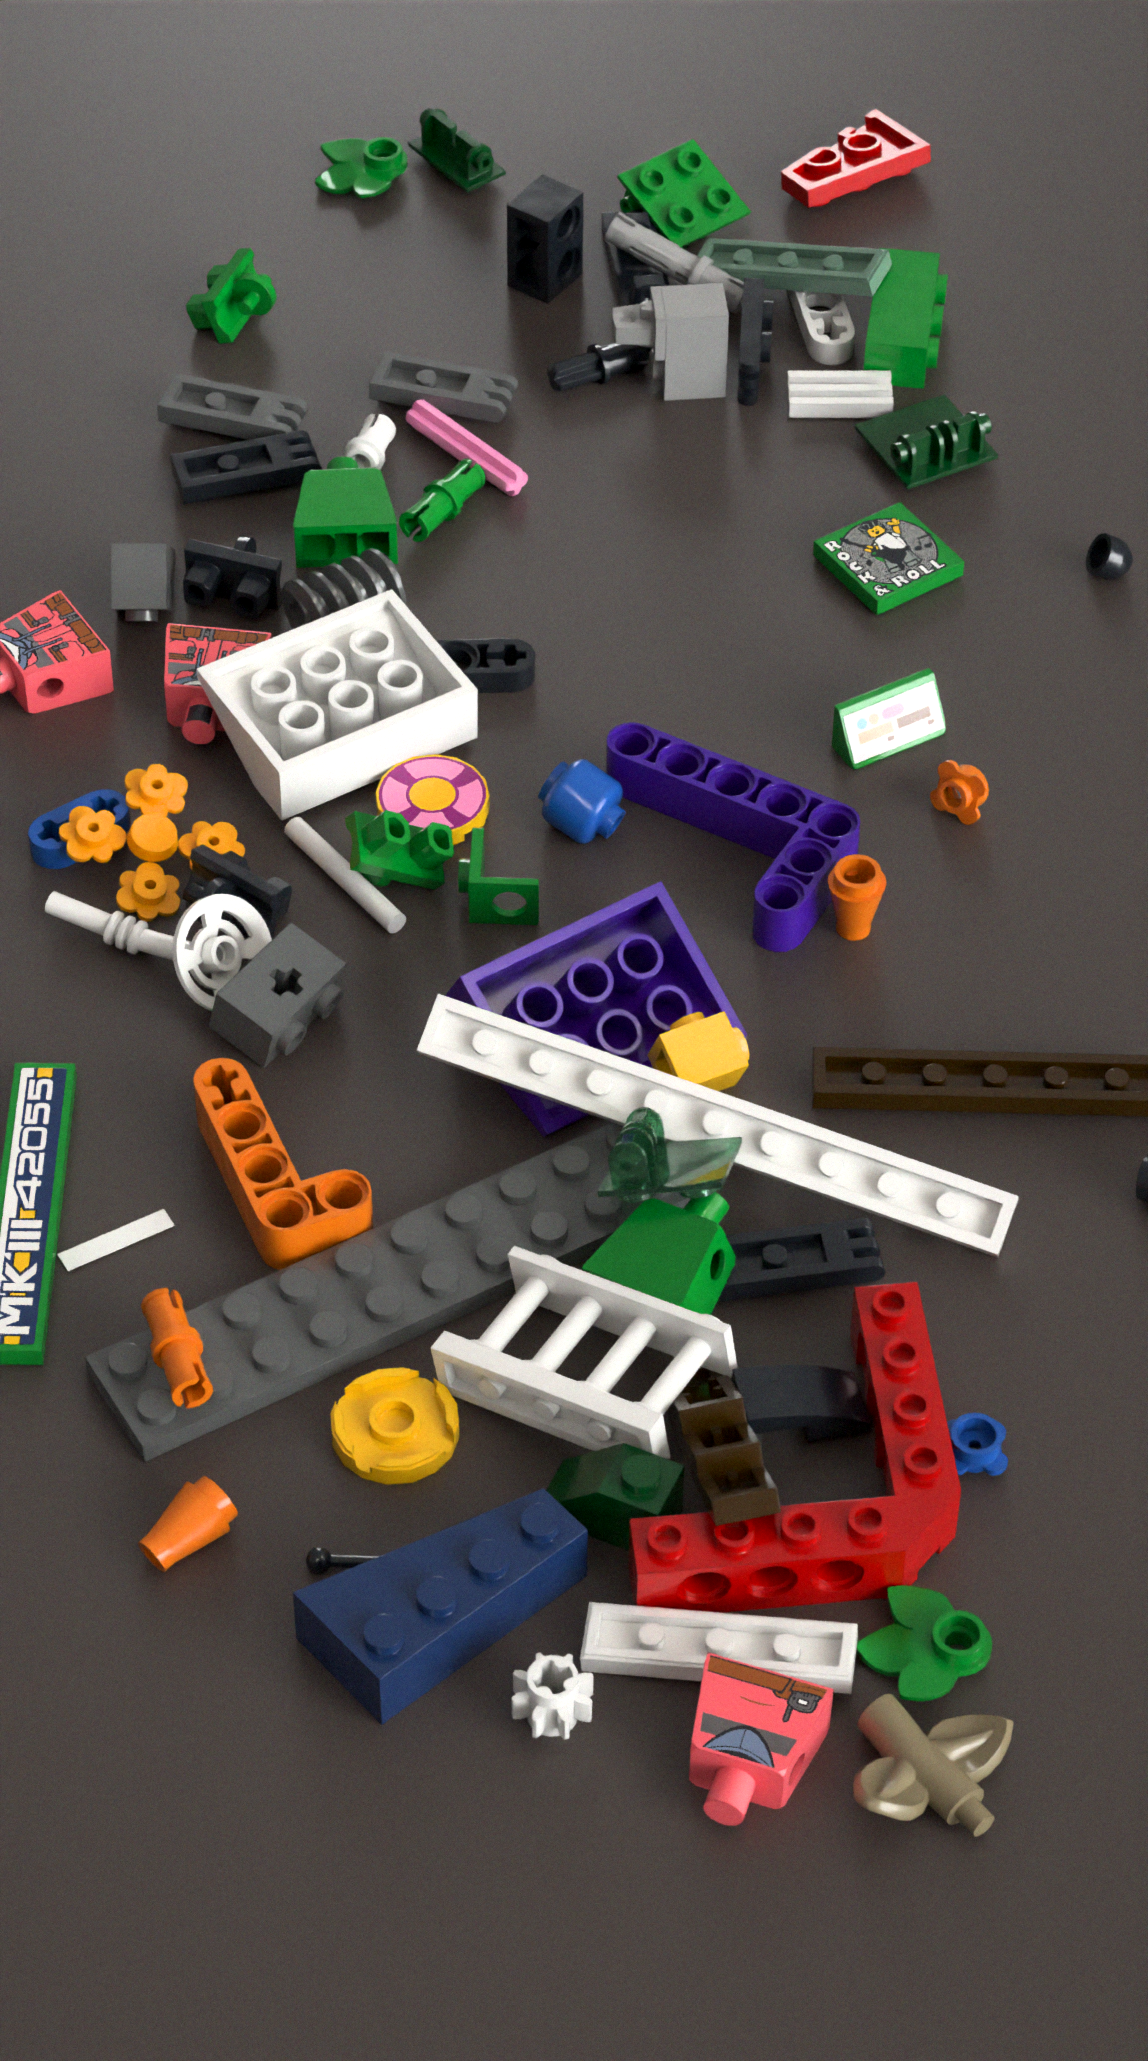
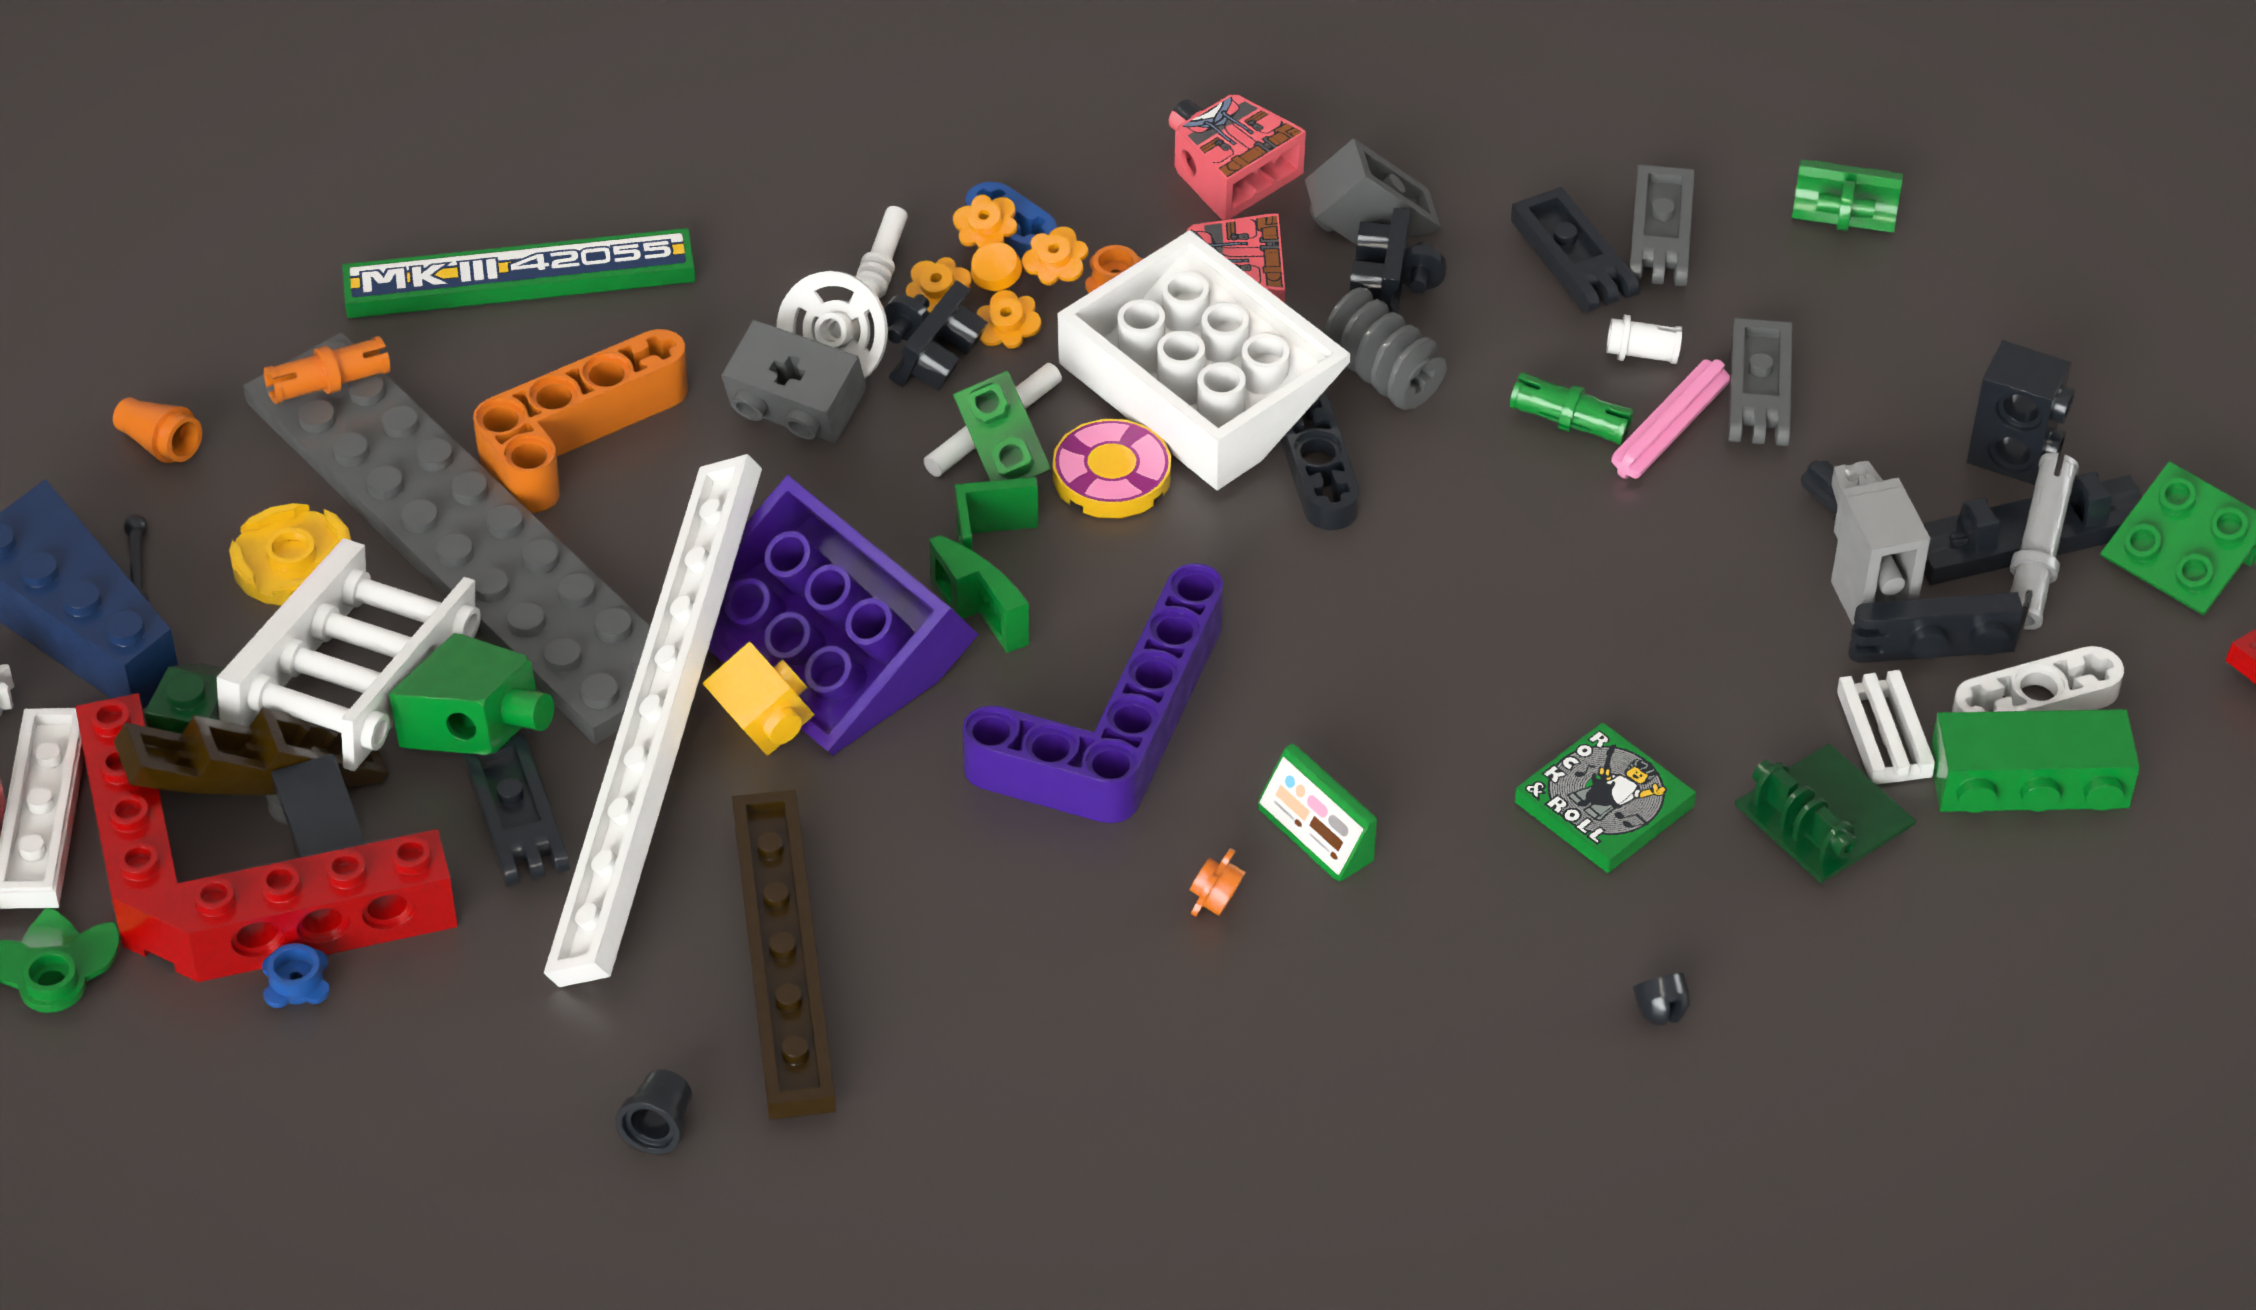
camera: 80 degrees right, 0 degrees up
white sticker [57,1209,175,1271] -> none
green torso [294,456,398,568] -> none
green plate [315,137,408,198] -> none
dark green hinge [408,108,506,193] -> none
blue head [538,759,626,844] -> none
clear green hinge [597,1107,742,1202] -> none
sand green tile [697,238,892,296] -> none
orange cone [828,854,886,941] -> none
none -> green slope [929,535,1029,653]
none -> orange plate [1085,245,1143,293]

